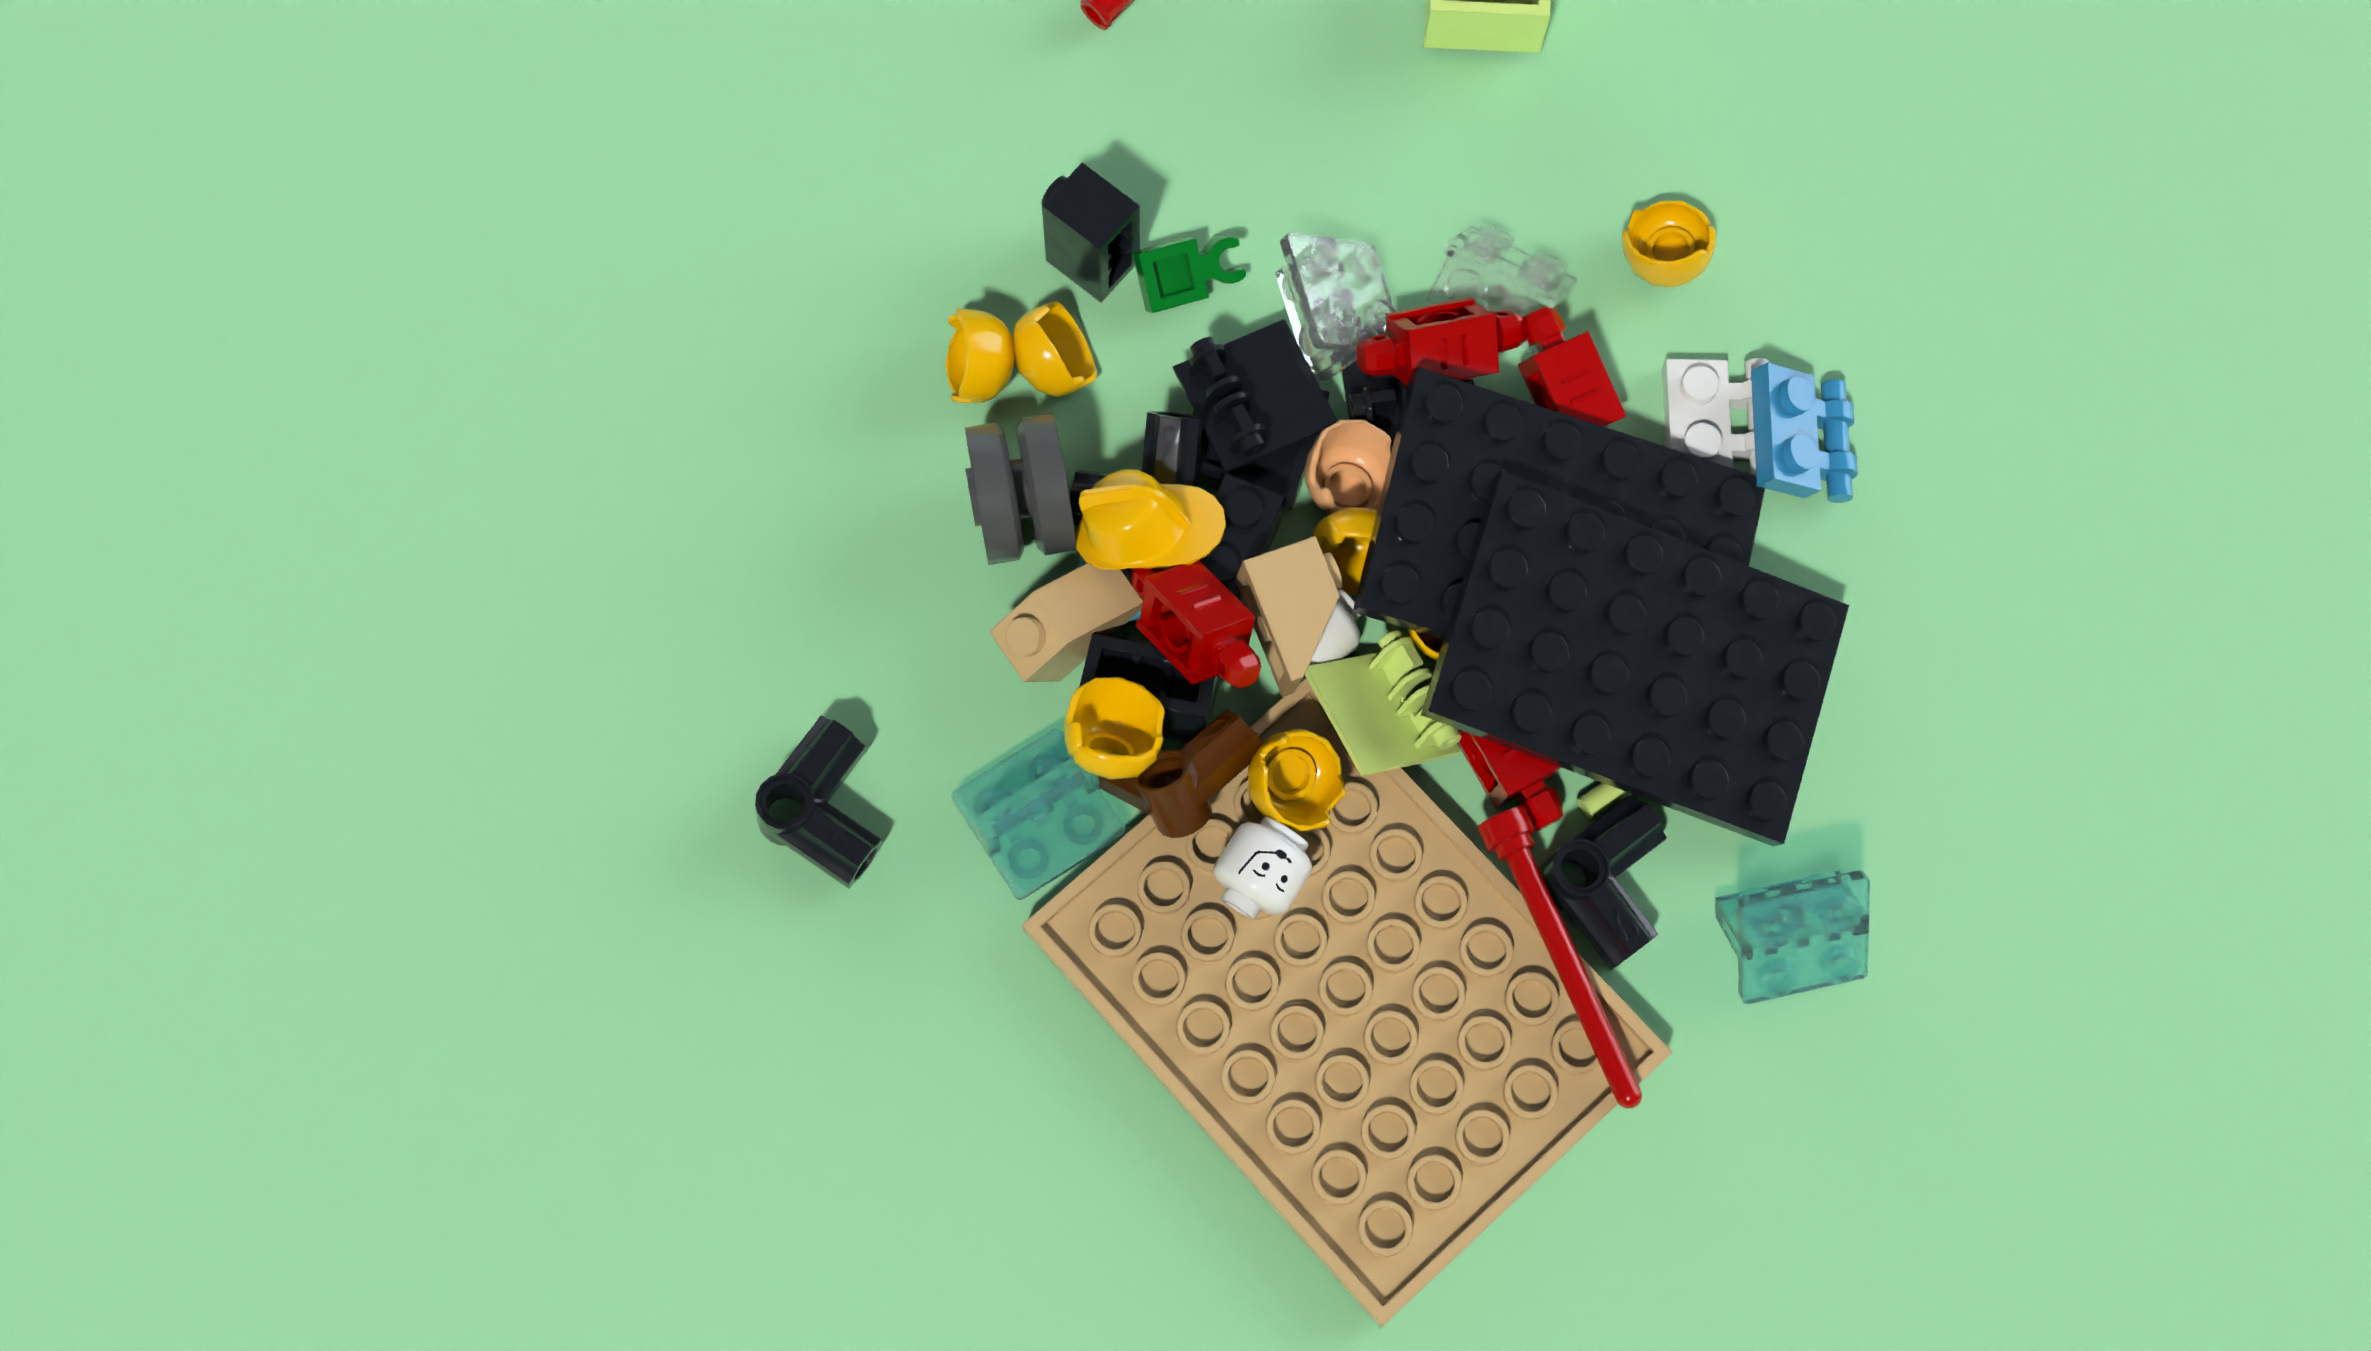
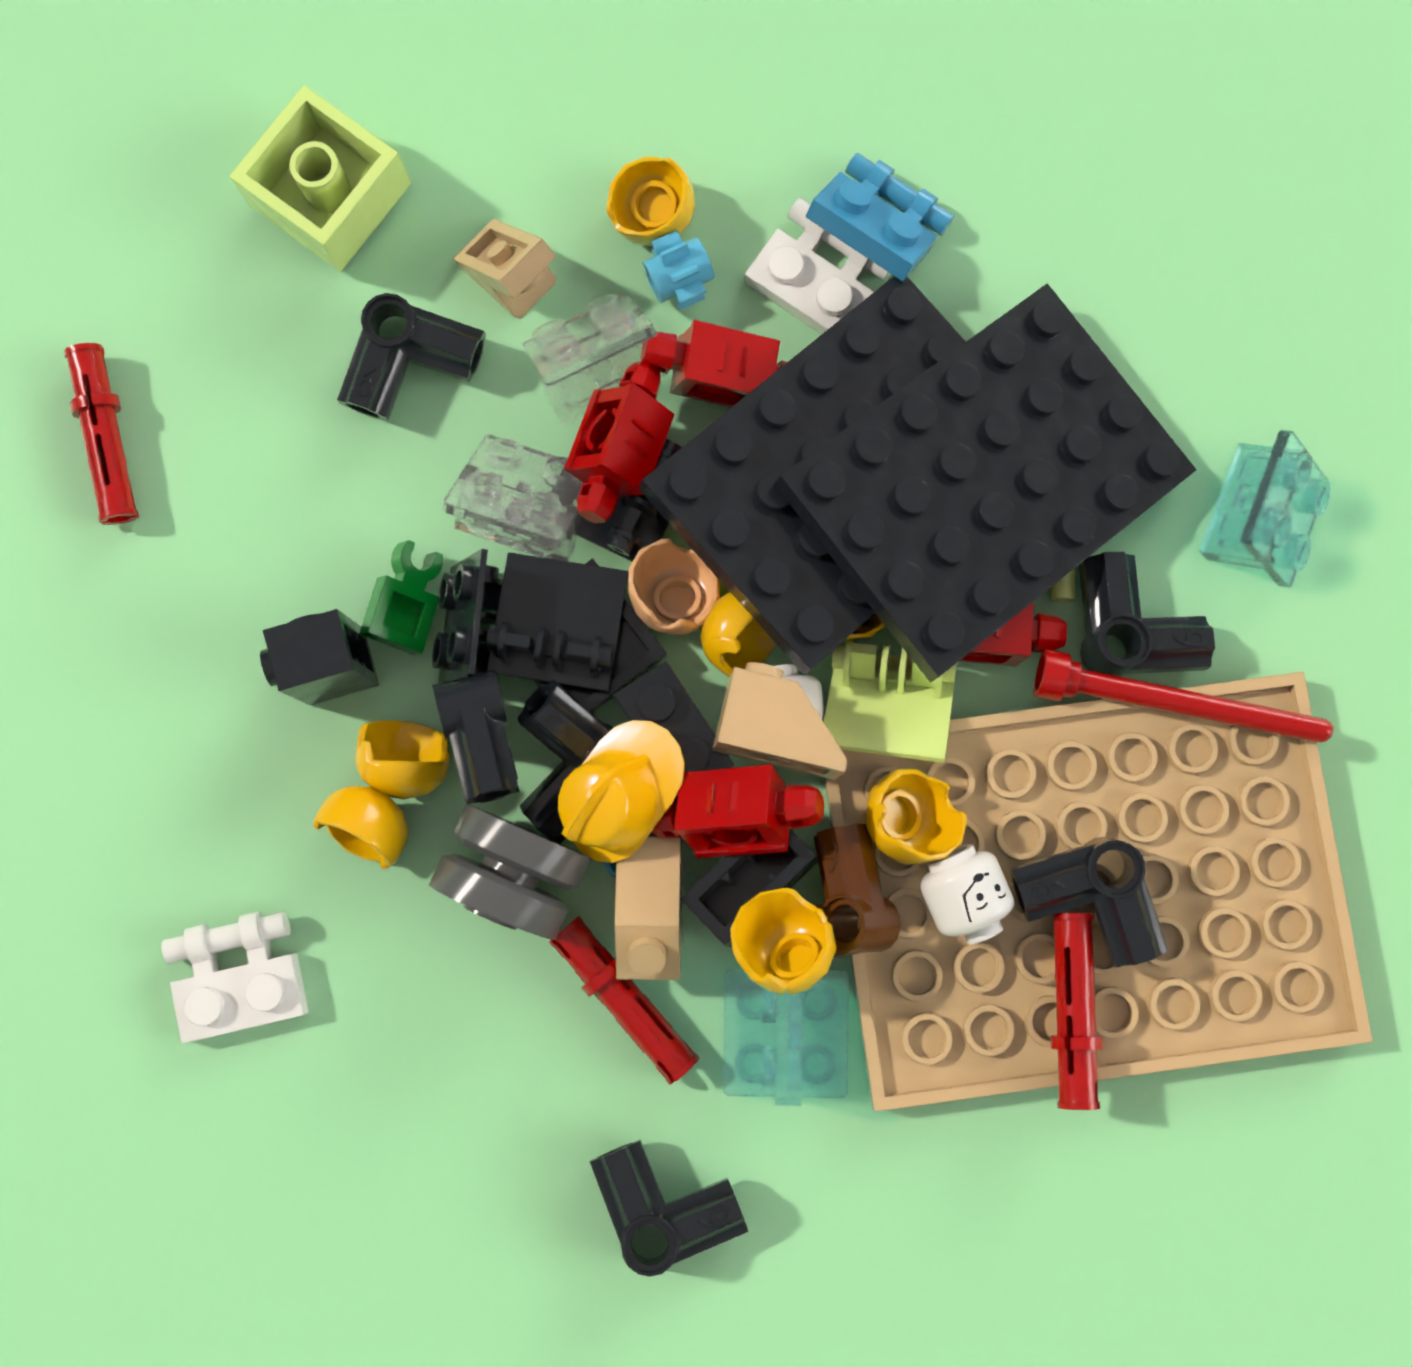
camera: 50 degrees left, 10 degrees up
none -> white plate [161,911,309,1044]
none -> black piece [337,293,486,421]
none -> black hinge [432,549,503,683]
none -> black piece [432,670,519,804]
none -> tan slope [453,219,556,318]
none -> red pin [549,916,700,1085]
none -> medium azure gear [642,230,715,310]
none -> black piece [1009,837,1169,968]
none -> red pin [1051,913,1103,1110]

